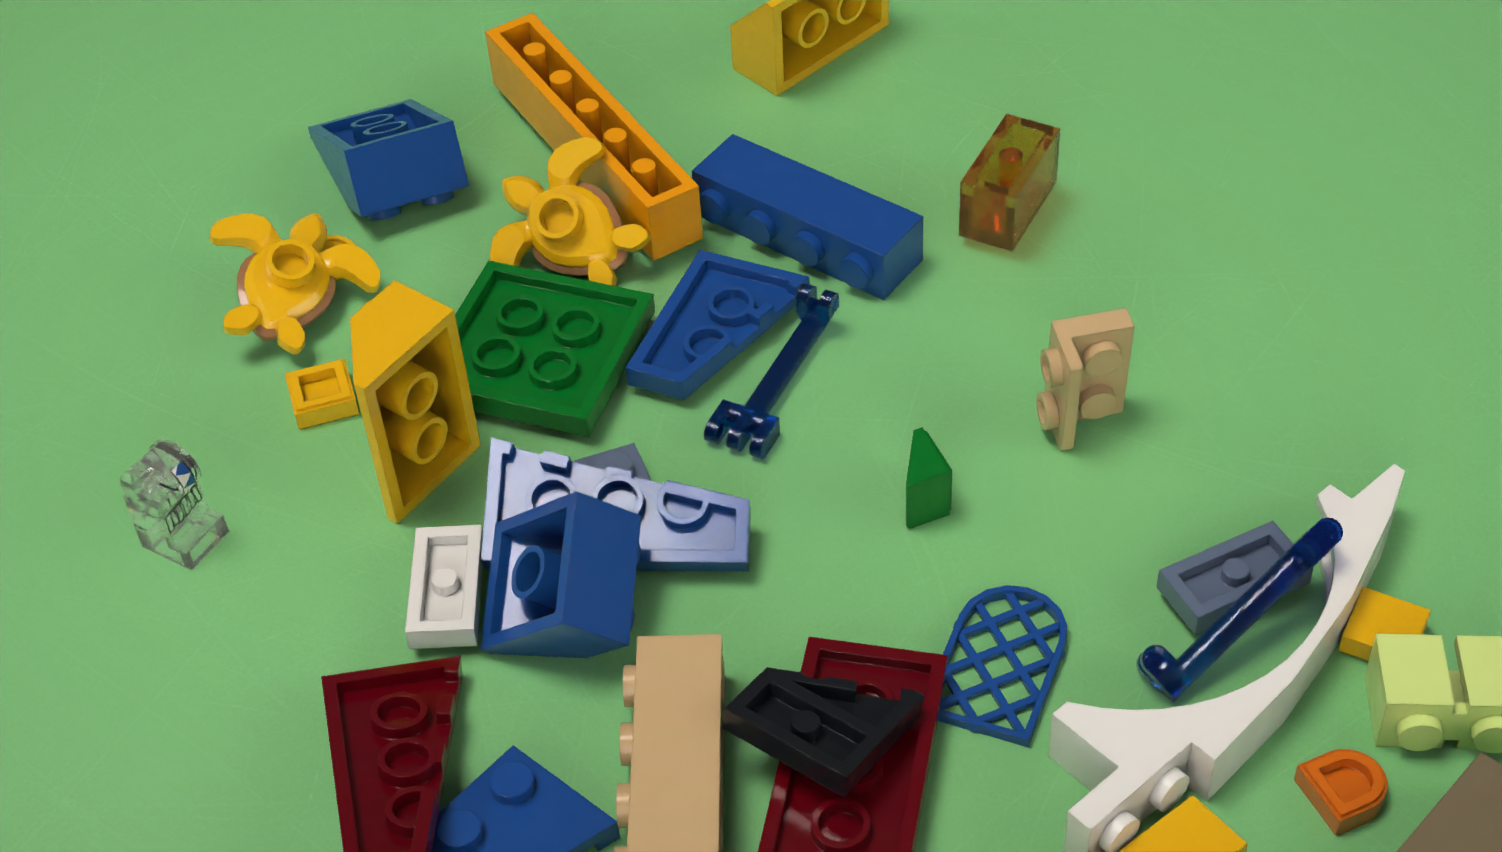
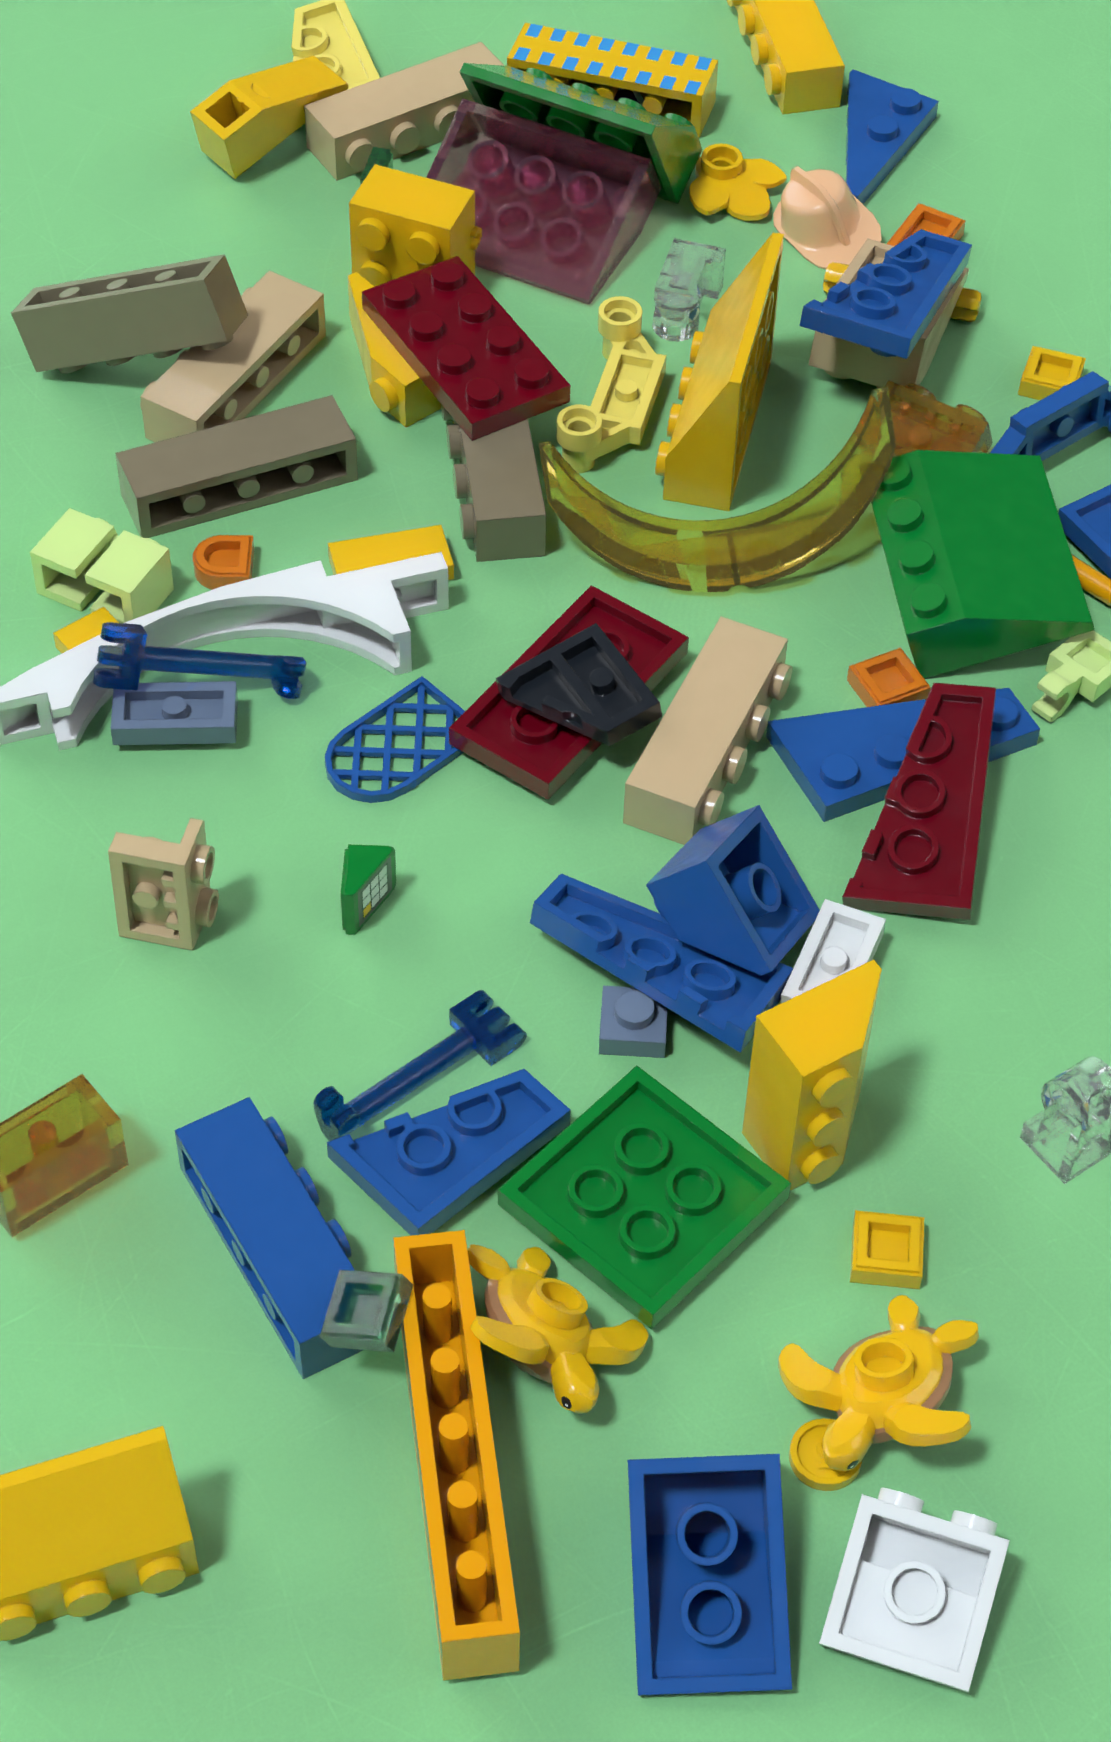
camera: 160 degrees left, 5 degrees up
none -> clear green tile [320,1270,413,1352]
none -> white plate [819,1488,1010,1693]

